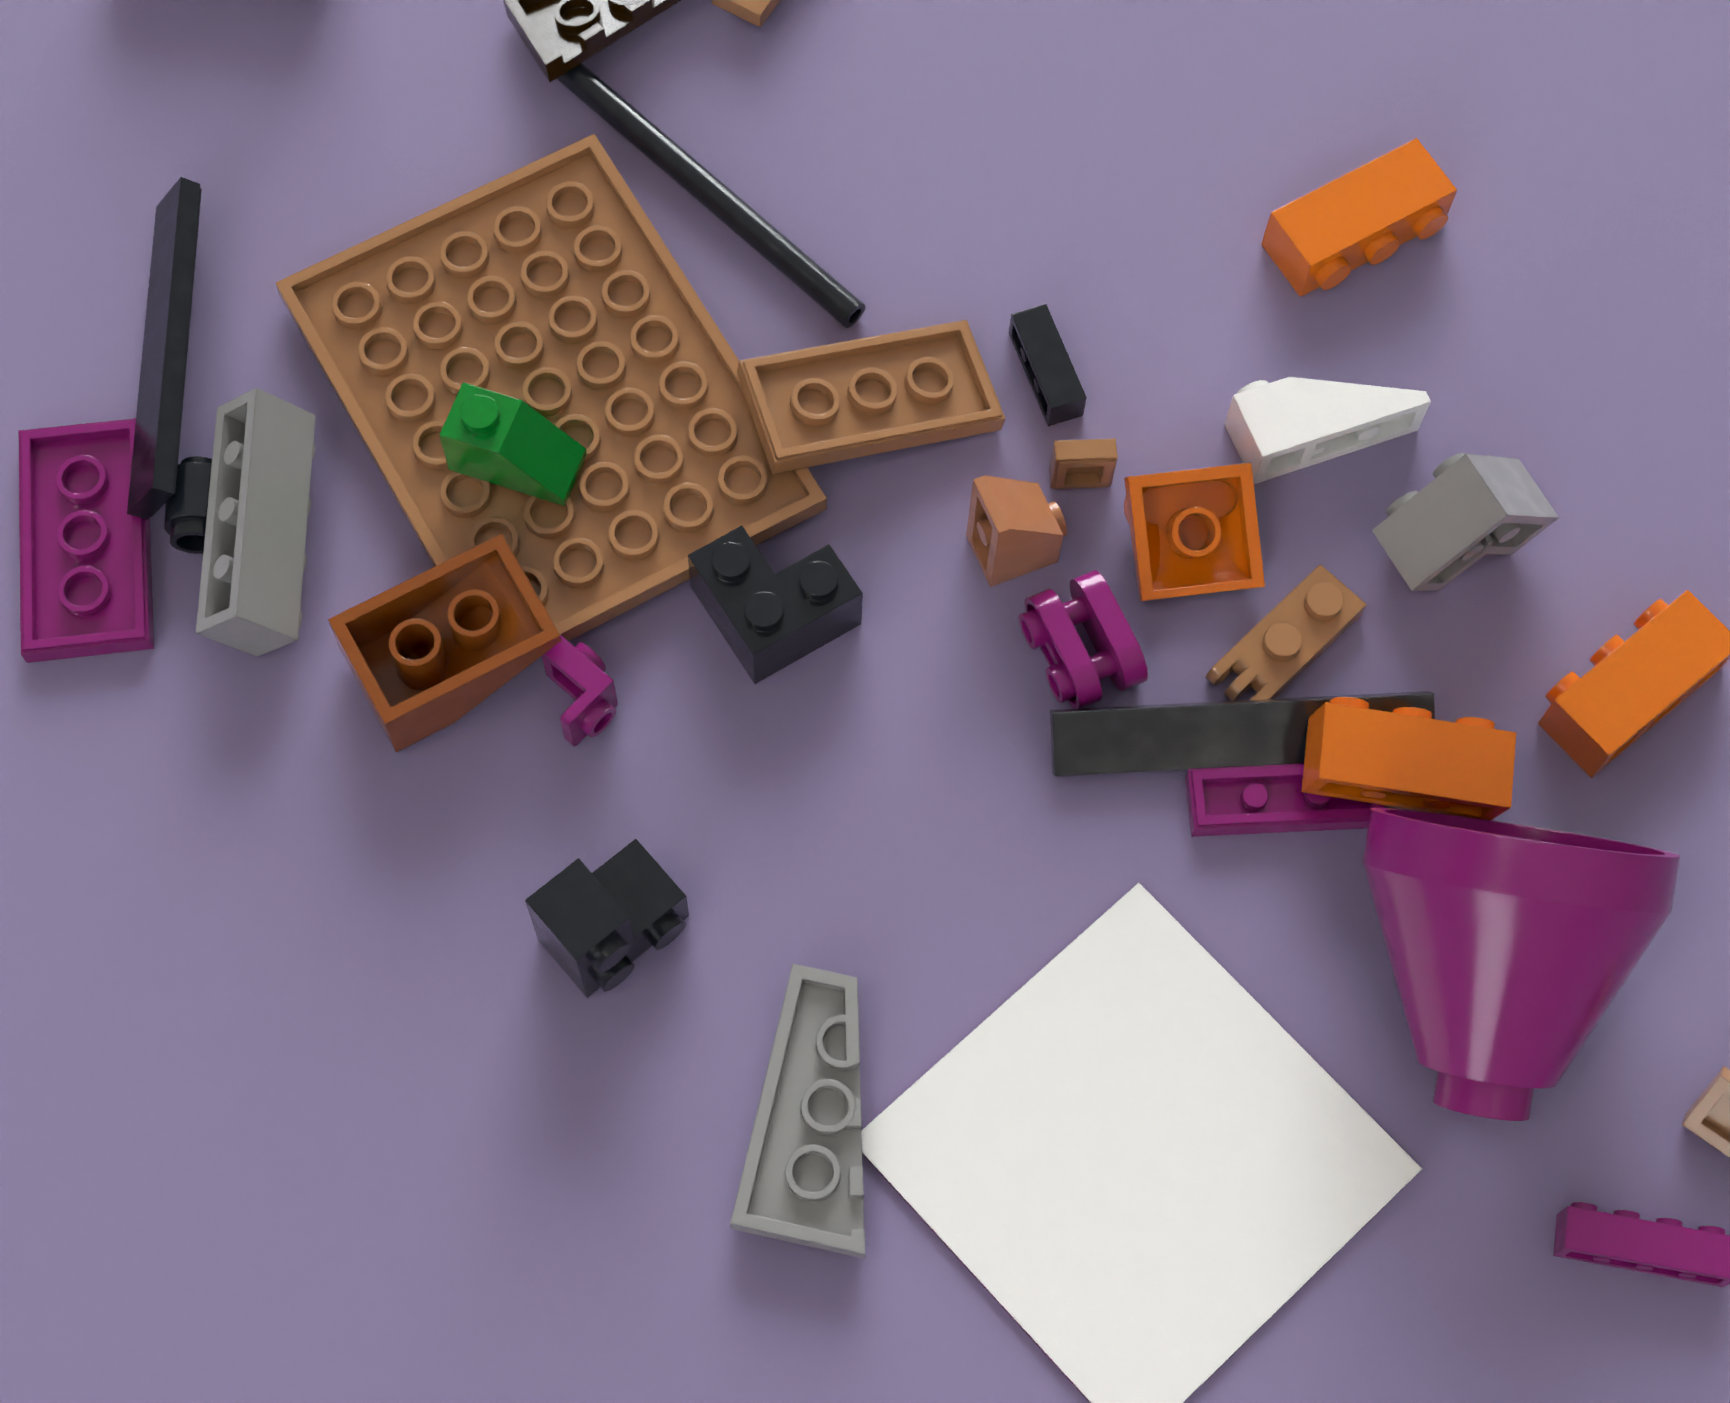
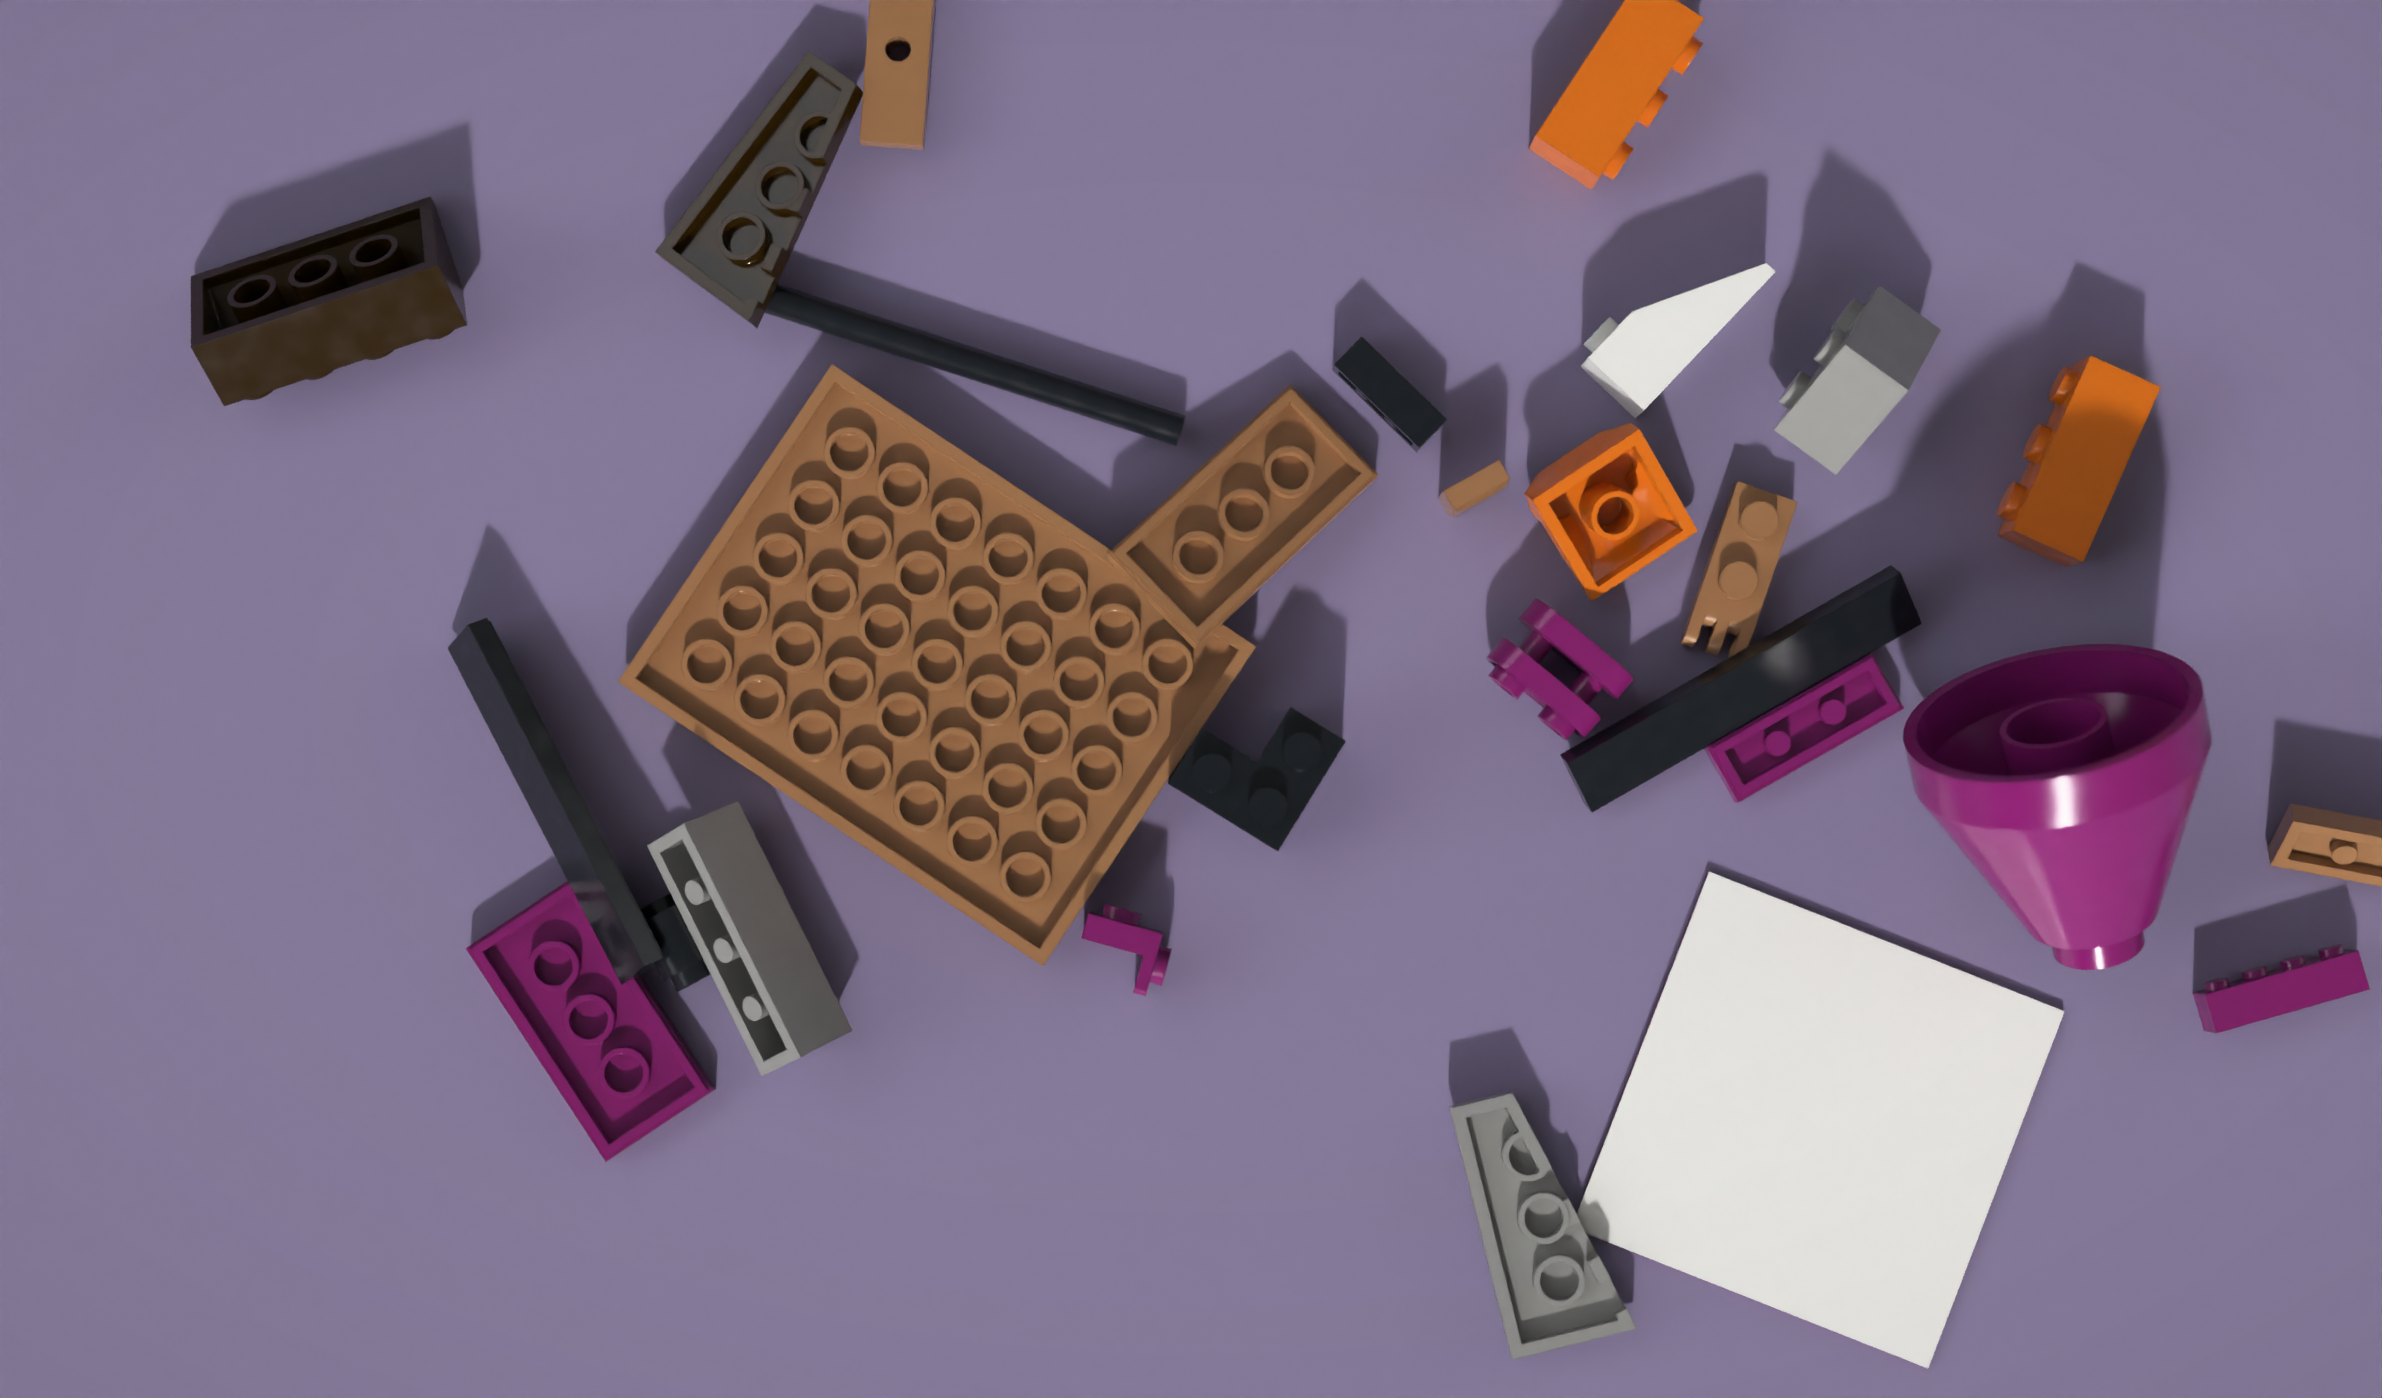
camera: 25 degrees left, 20 degrees up
dark orange slope [328,534,562,752] -> none
green slope [439,382,587,506] -> none
black brick [525,839,689,998] -> none
nougat slope [966,475,1067,587] -> none
orange brick [1301,697,1517,820] -> none

